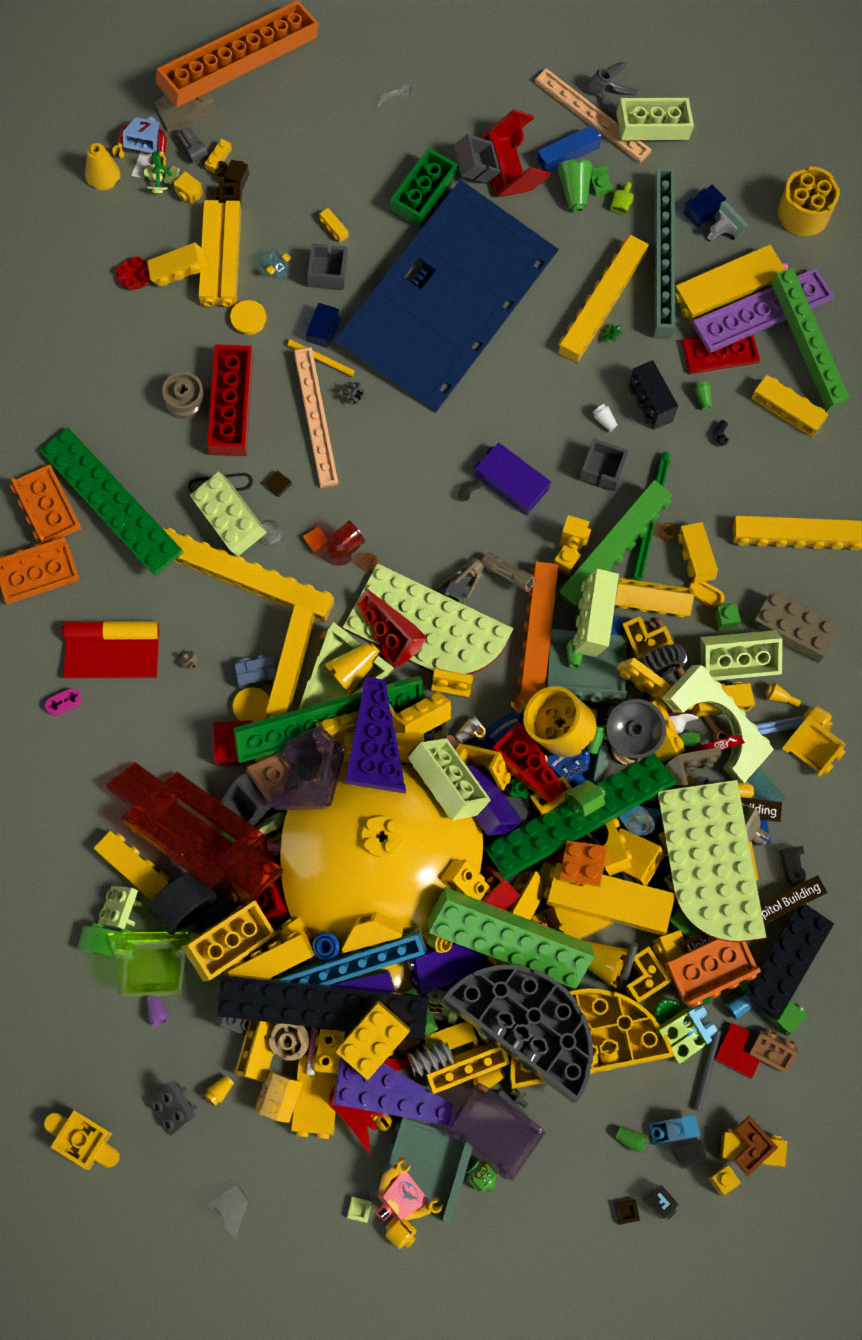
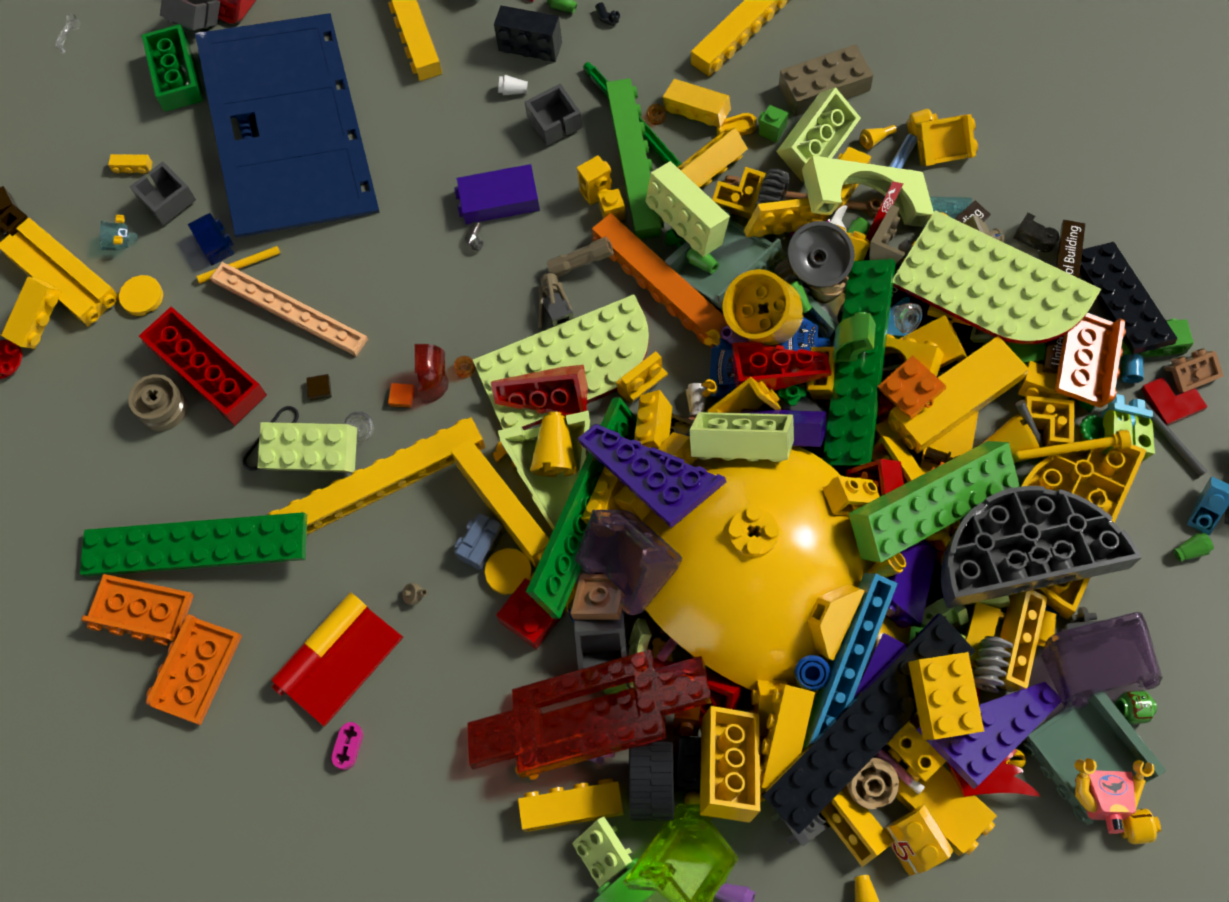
camera: 40 degrees left, 5 degrees down
dark grey gear [342,382,365,405] -> none
yellowish green tile [347,1197,372,1223] -> none
green plant [600,323,622,343] -> none
none -> yellow piece [1014,430,1132,460]

